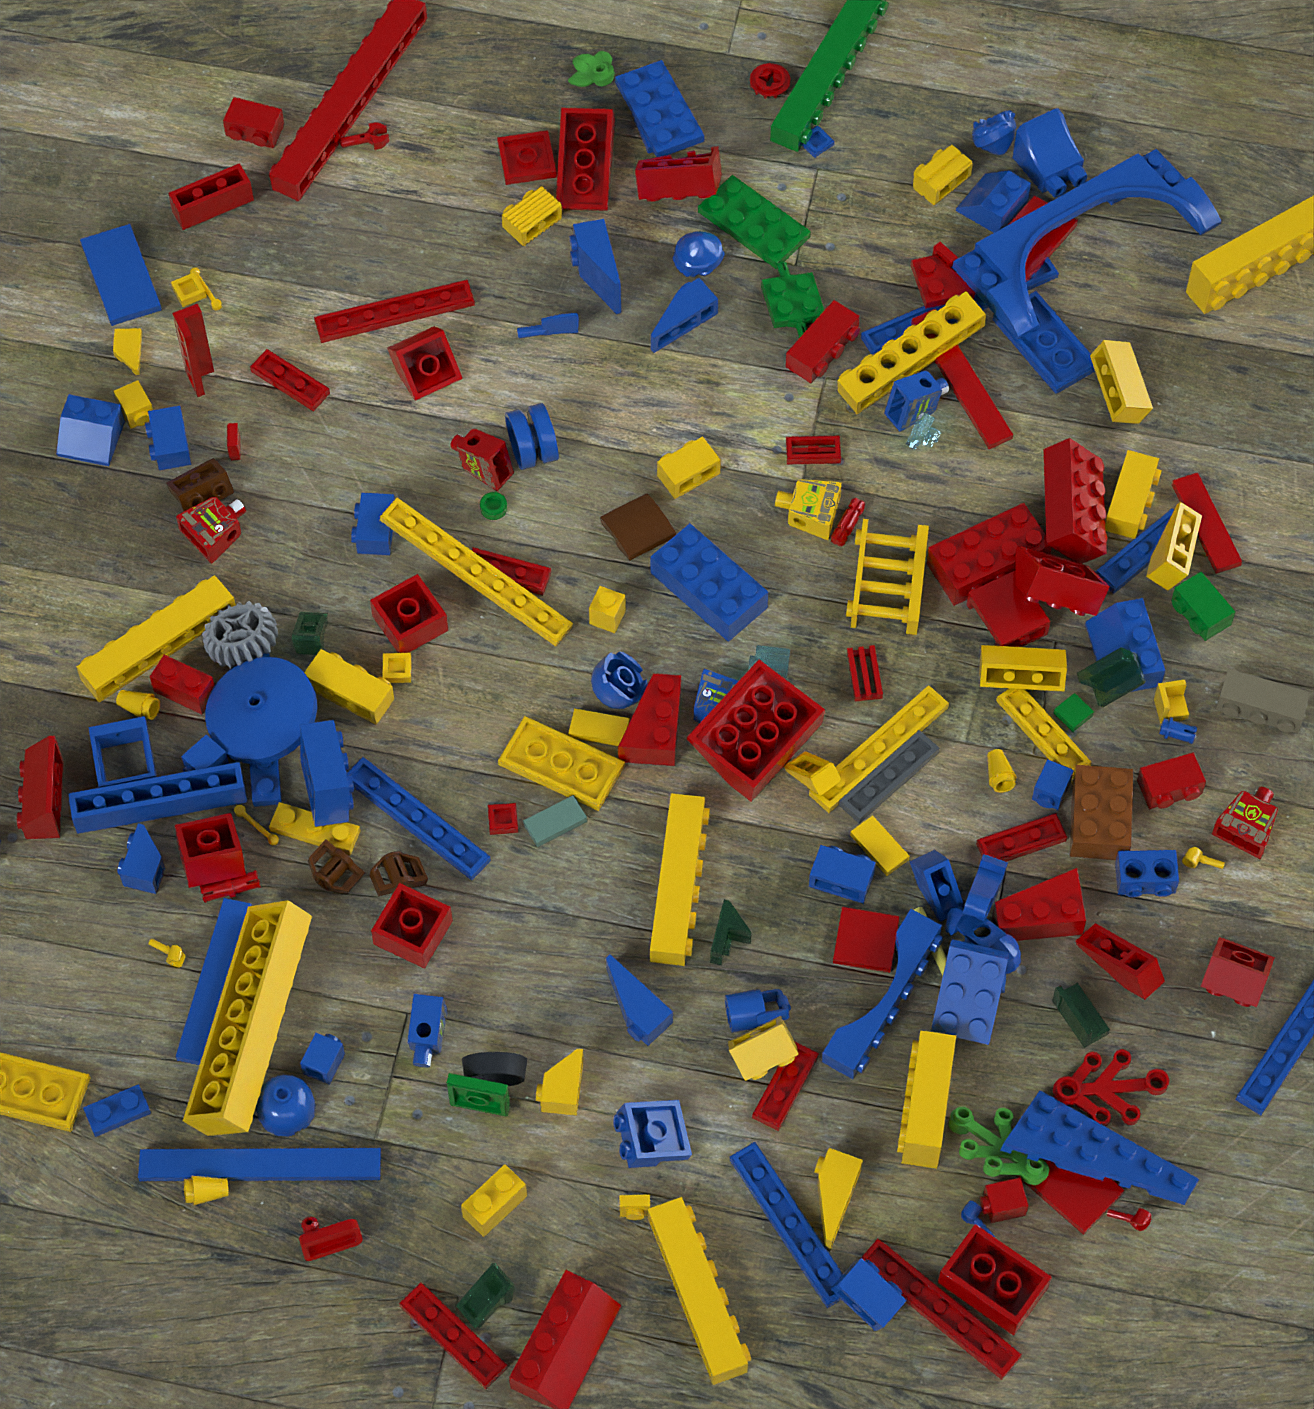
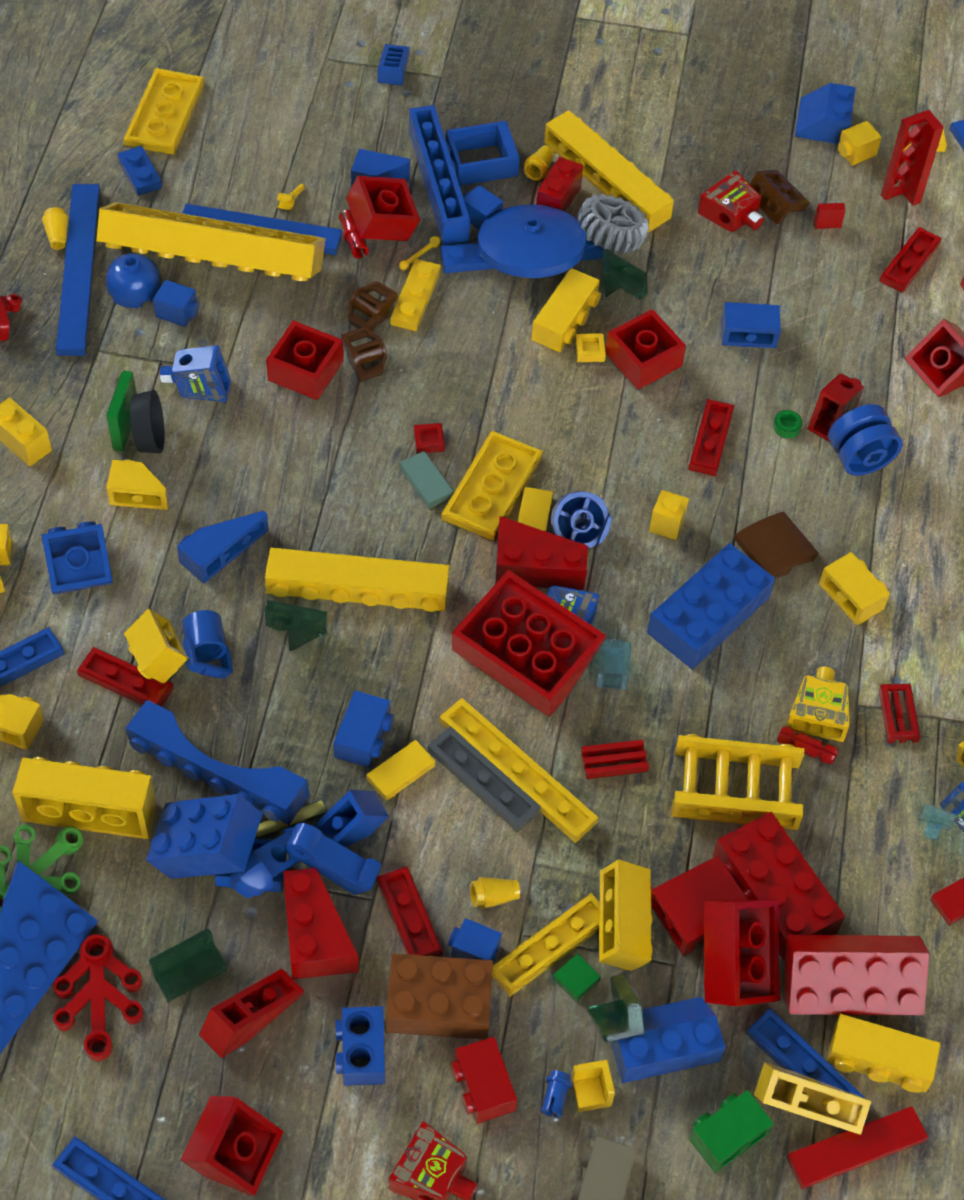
camera: 85 degrees right, 5 degrees down
red slope [17,736,64,839] -> none
blue brick [145,406,191,470] -> none
blue brick [300,720,354,827] -> none
blue tile [347,757,491,881] -> none
yellow tile [380,498,573,647] -> none
yellow slope [784,751,841,795] -> none
red tile [833,907,899,973] -> none
yellow hand [1182,847,1225,869] -> none

